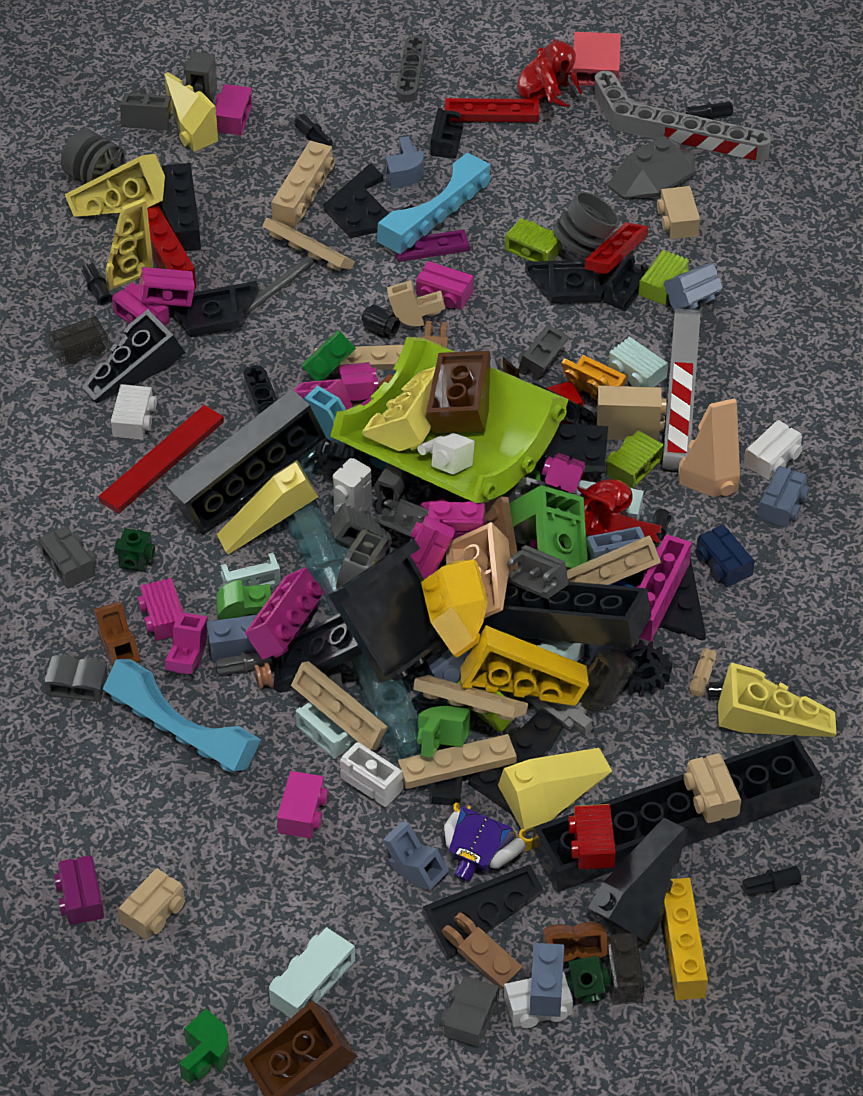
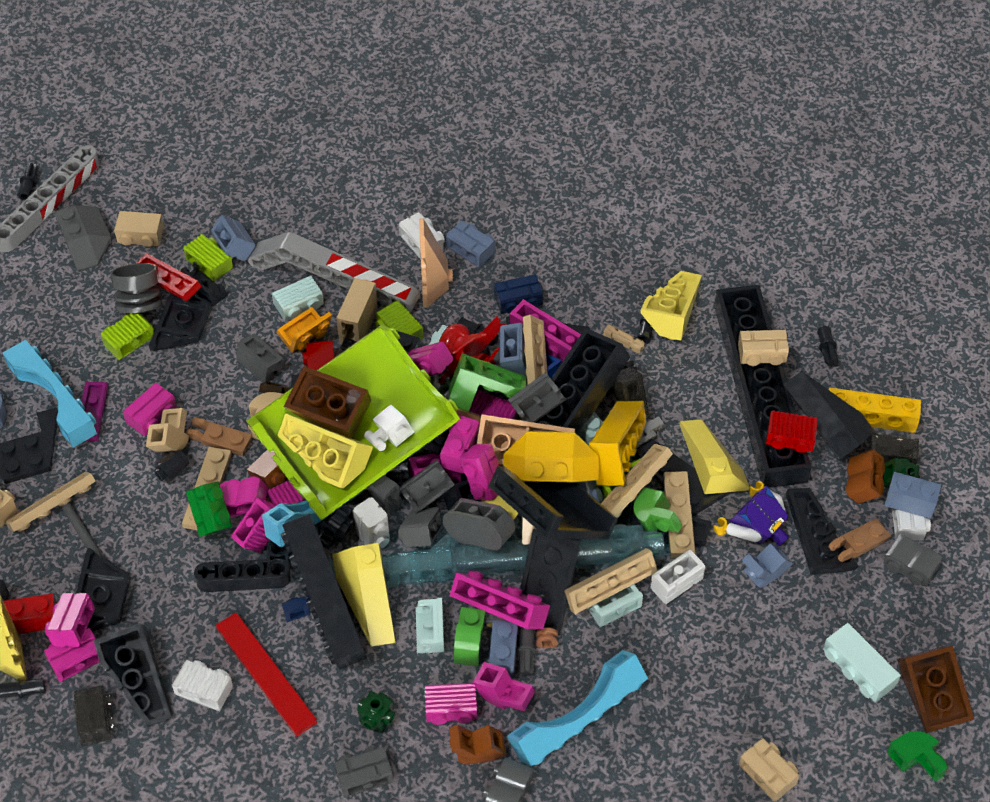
camera: 75 degrees left, 5 degrees up
dark pink brick [277,771,329,839] -> none

